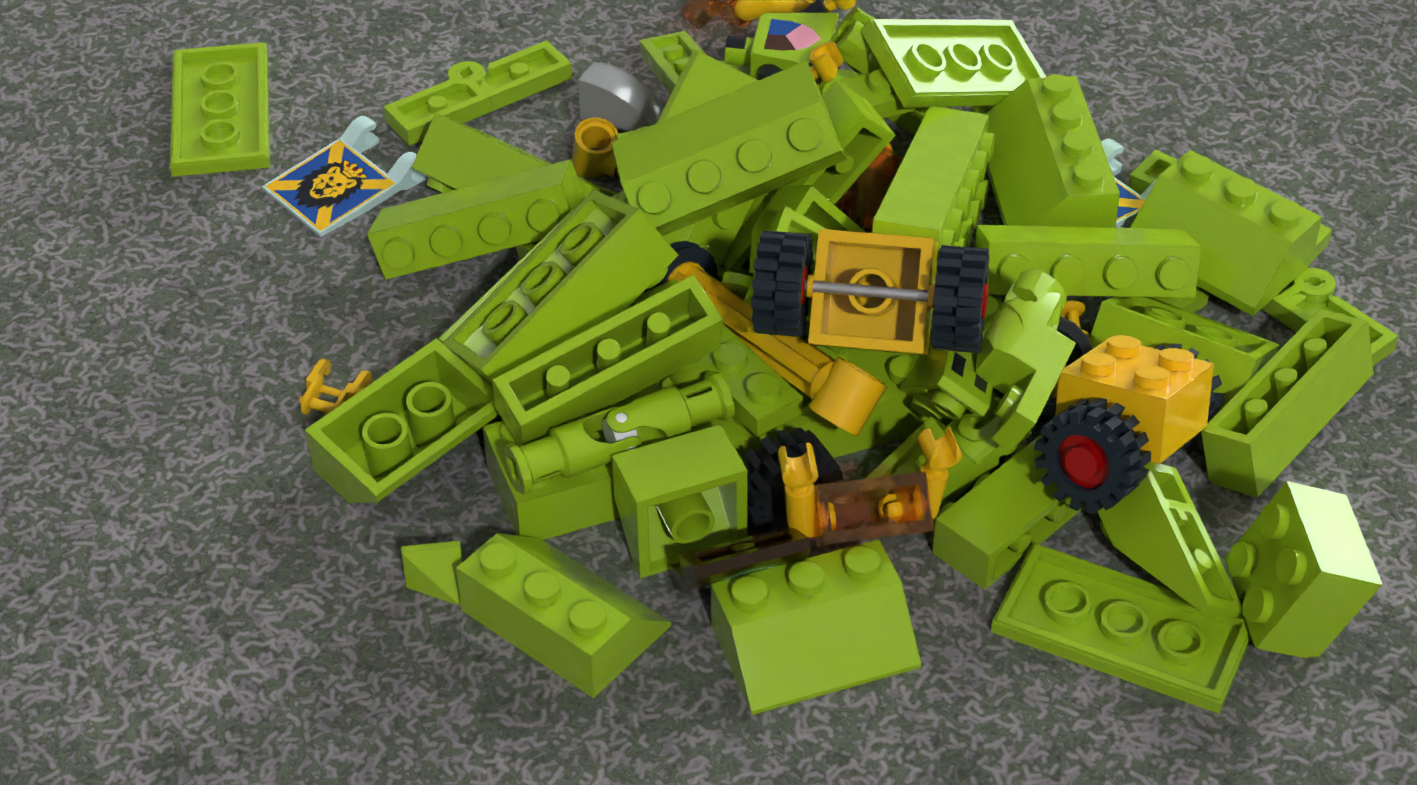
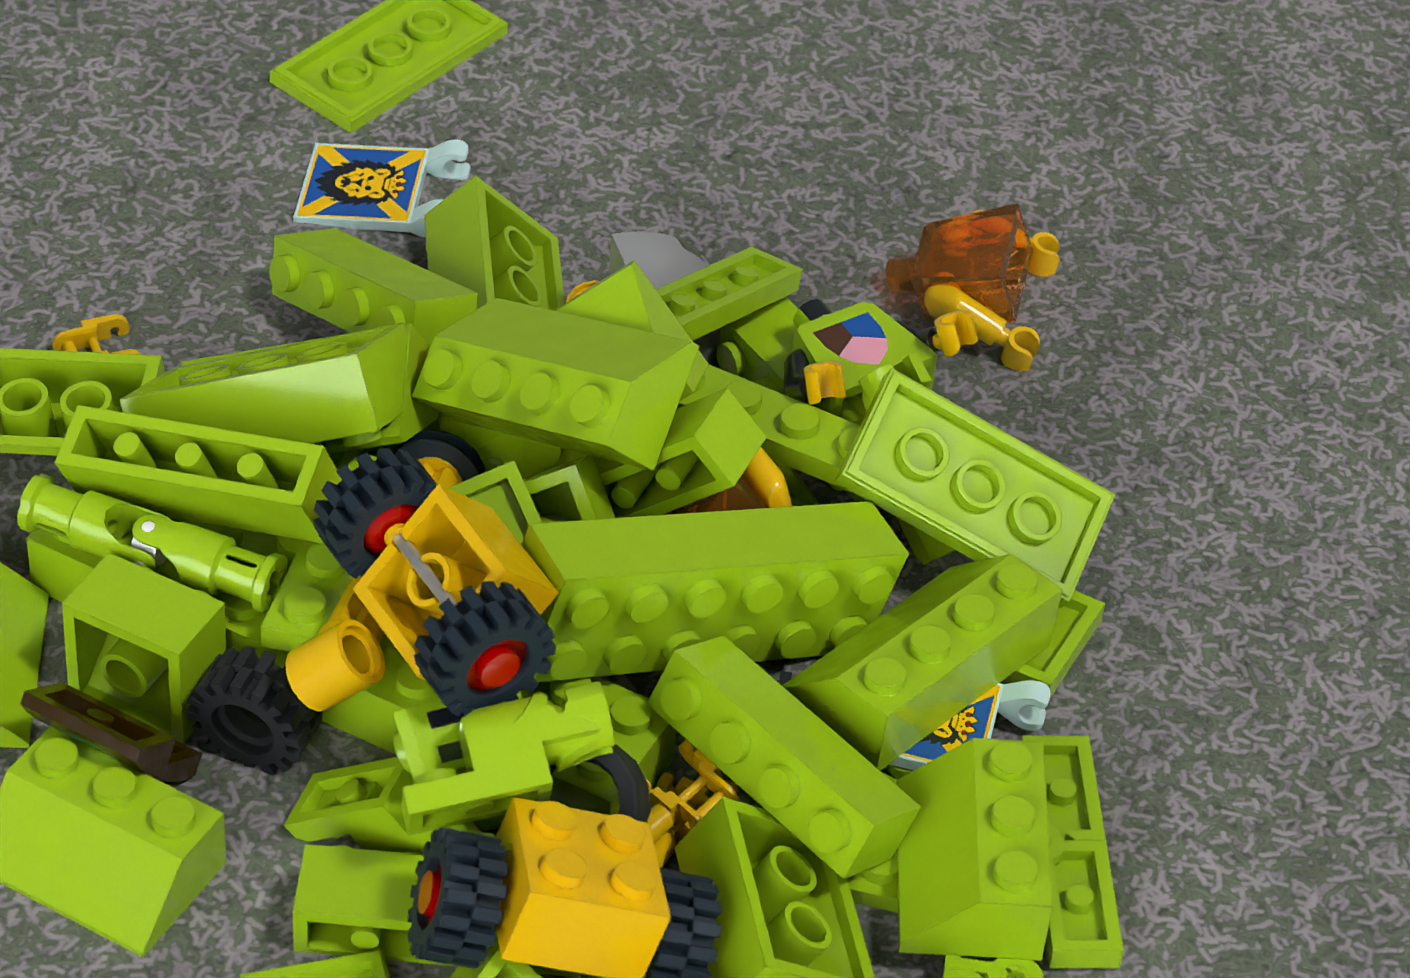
camera: 45 degrees right, 0 degrees up
lime hinge [384,40,572,146] -> none
torso [778,427,962,549] -> none

